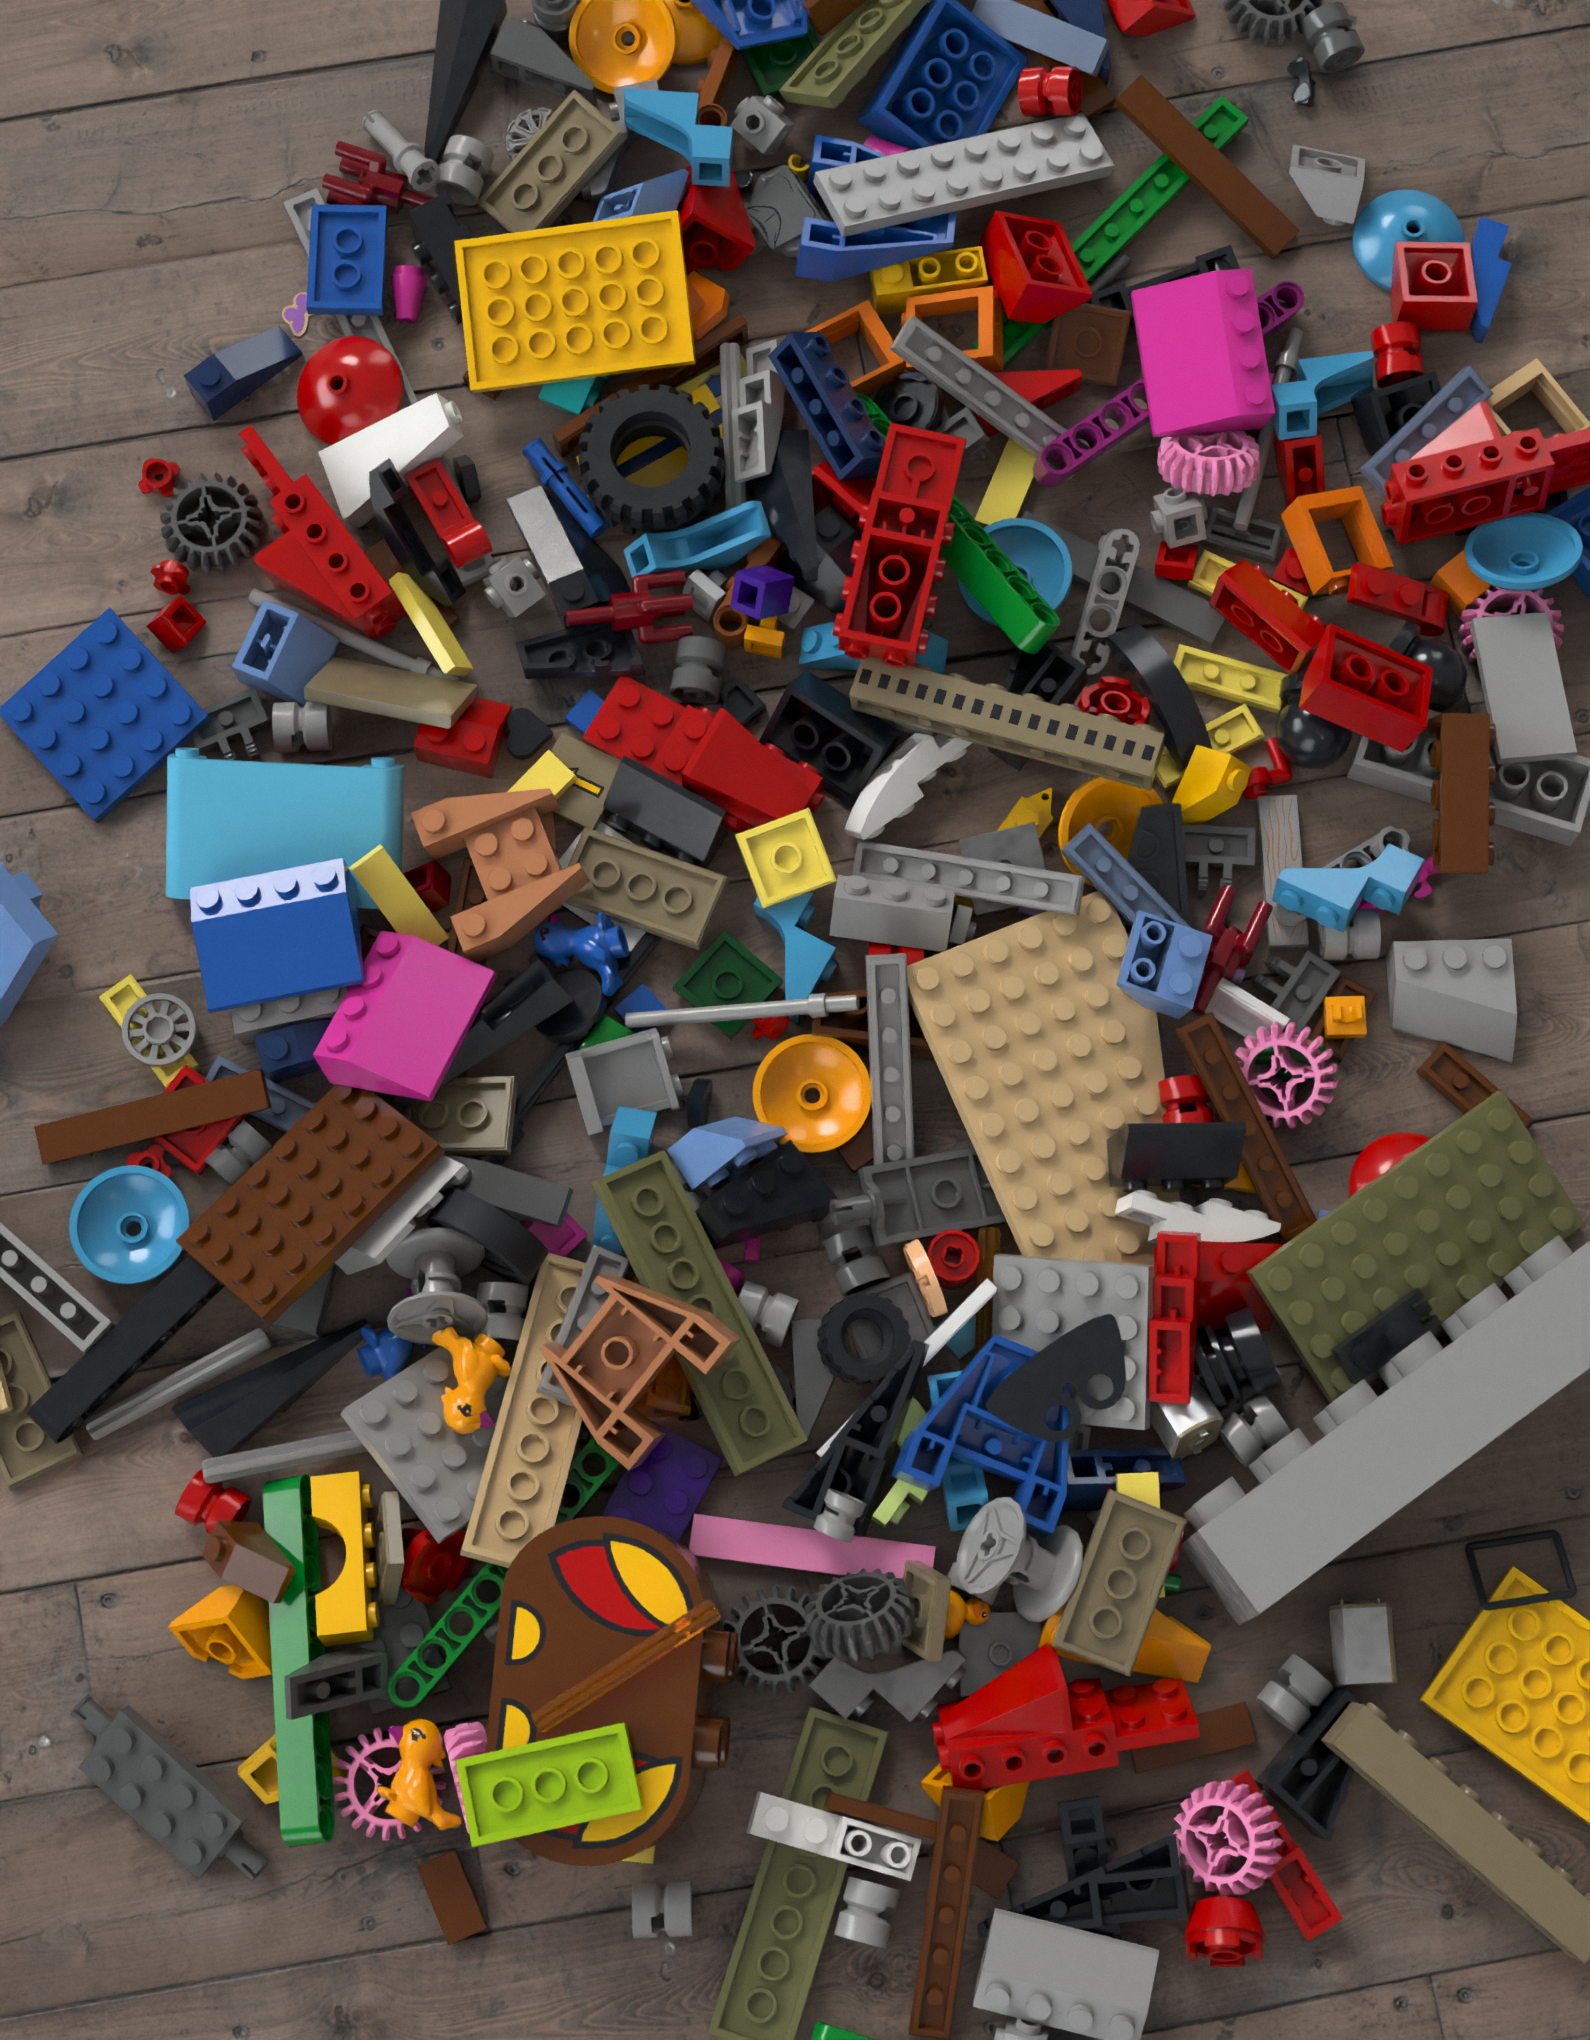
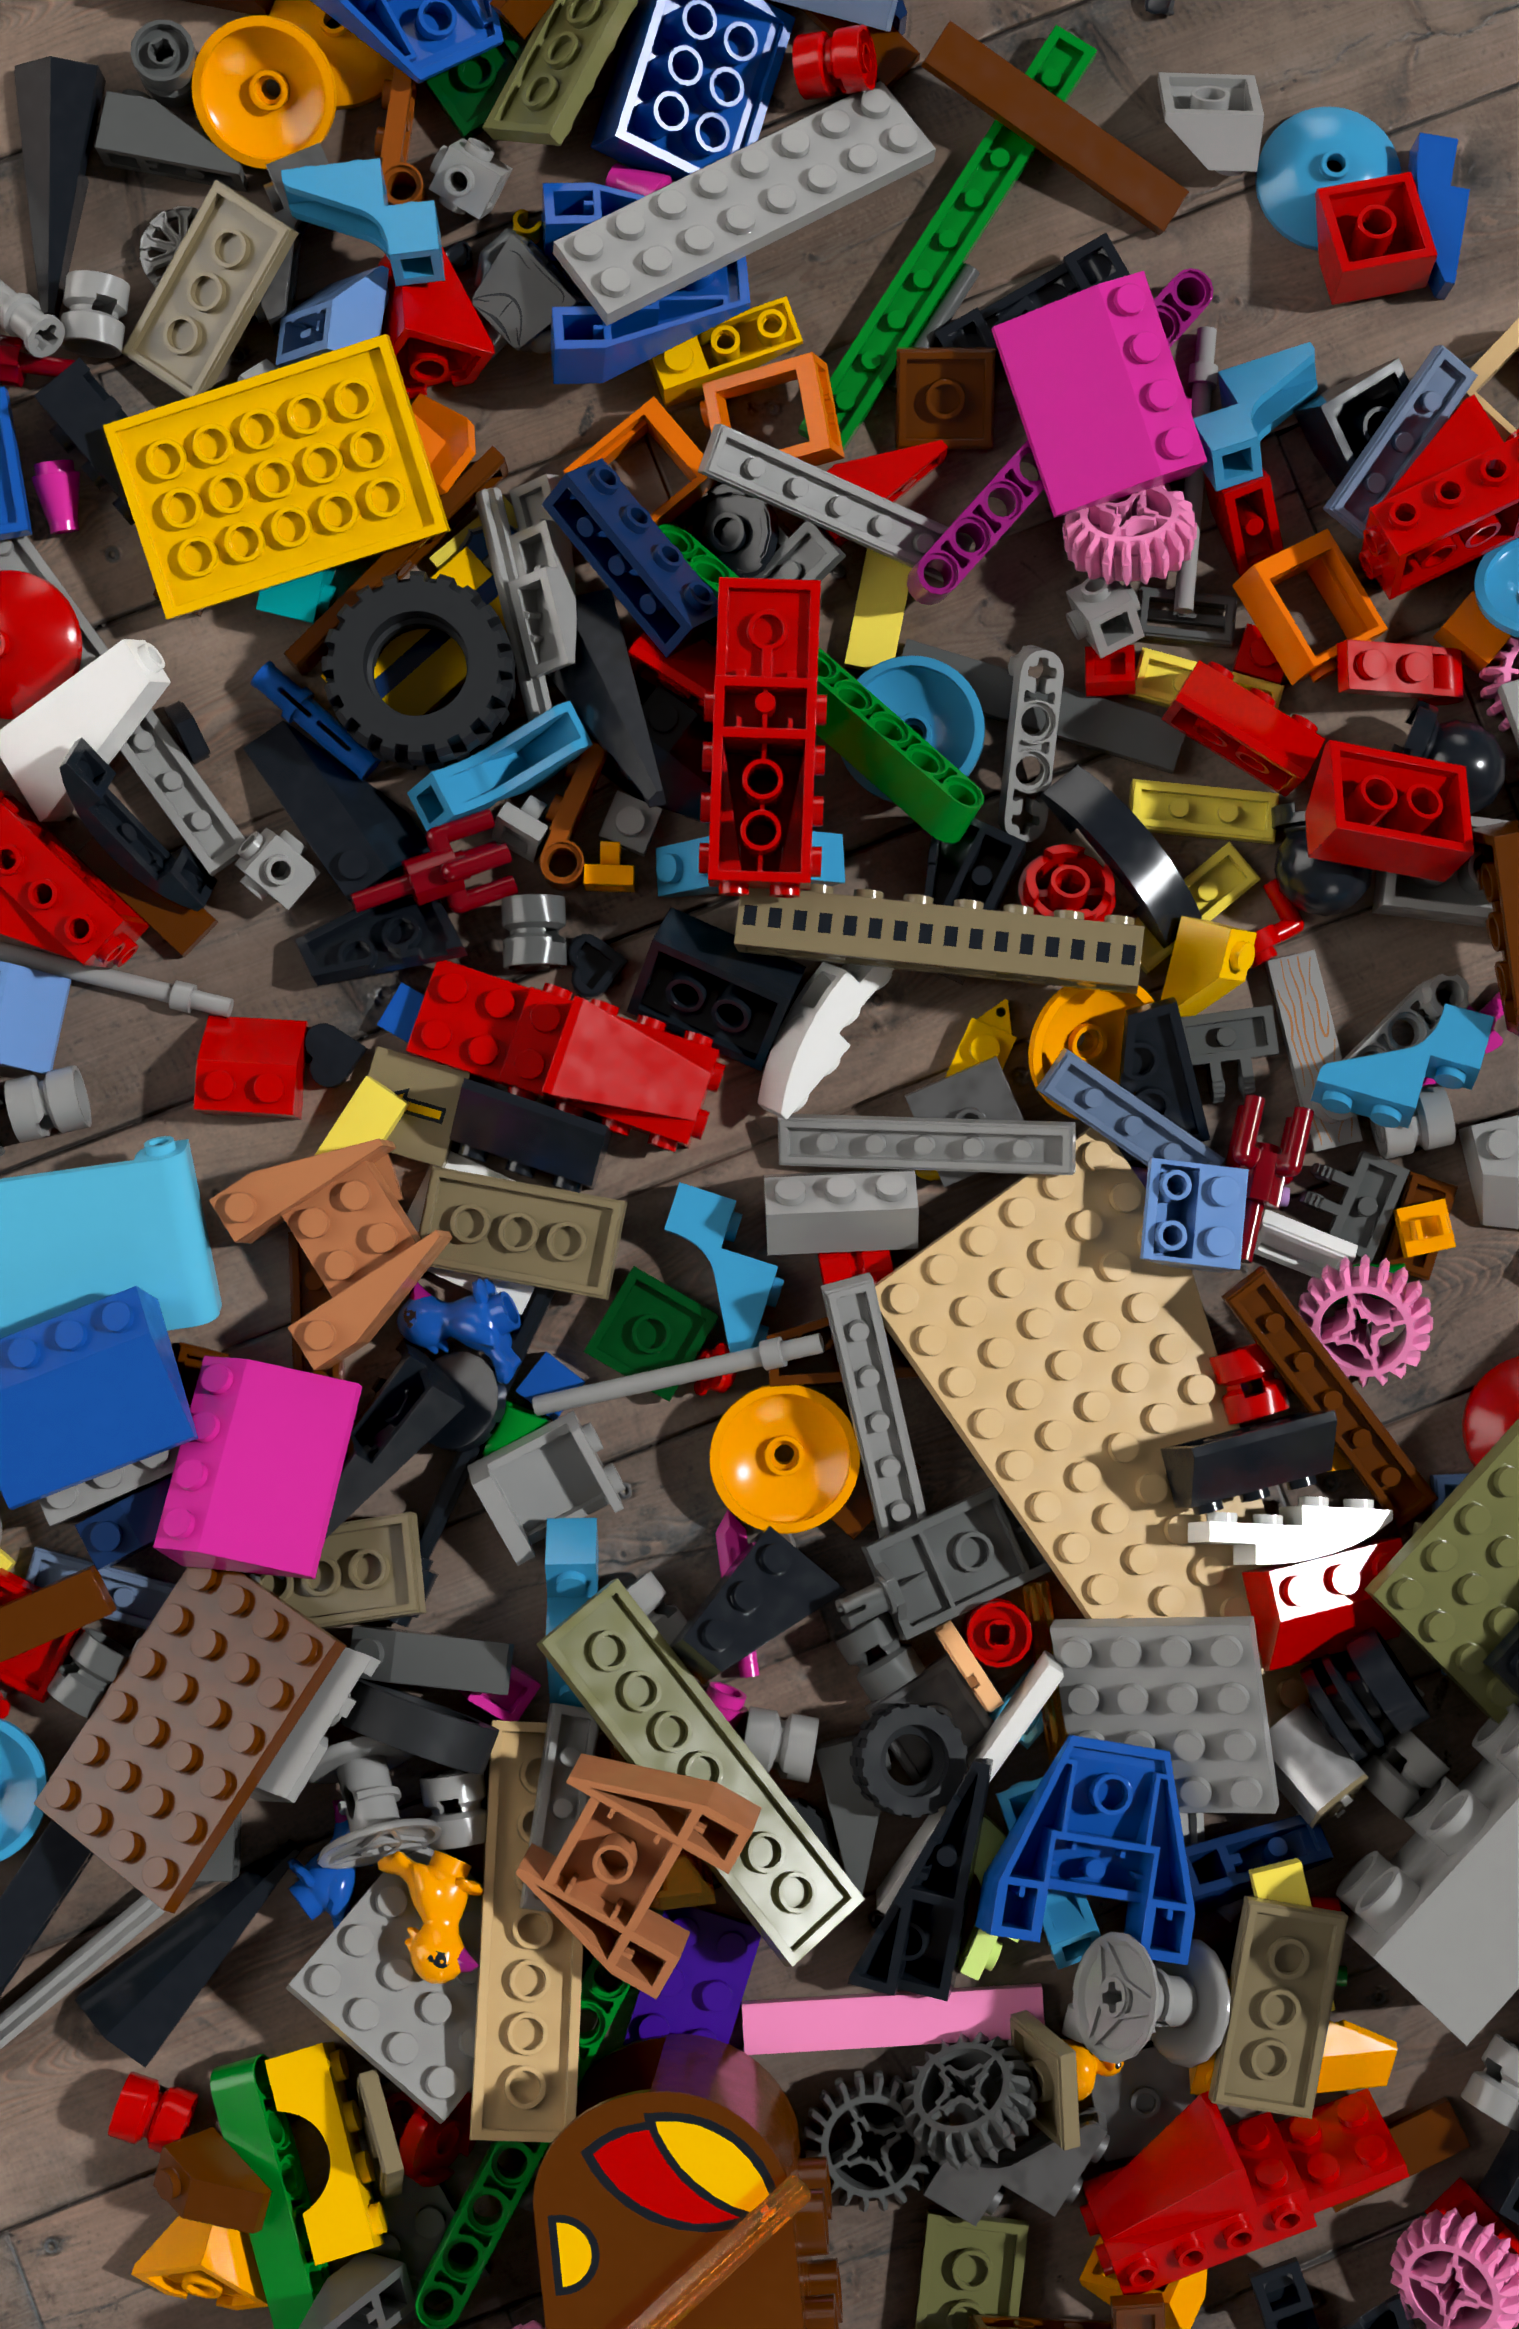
camera: 15 degrees left, 10 degrees up
light grey axle [201,1430,368,1483] -> none
dark tan tile [304,656,478,729] -> none
light yellow tile [349,844,449,946] -> none
light yellow tile [389,572,474,676] -> none
dark red slope [403,860,451,912] -> none
red plate [405,458,493,569] -> none
medium blue slope [667,1116,788,1190] -> none
black tile [687,1078,713,1128] -> none
dark purple brick [730,565,795,620] -> none
light yellow tile [735,808,837,909] -> none
light grey wheel [813,1488,866,1543] -> none
light grey plate [947,904,977,950] -> none
red slope [977,211,1093,324] -> none
black piece [986,1314,1125,1442] -> none
red slope [1148,1231,1201,1404] -> none
red wheel [1370,321,1425,389] -> none

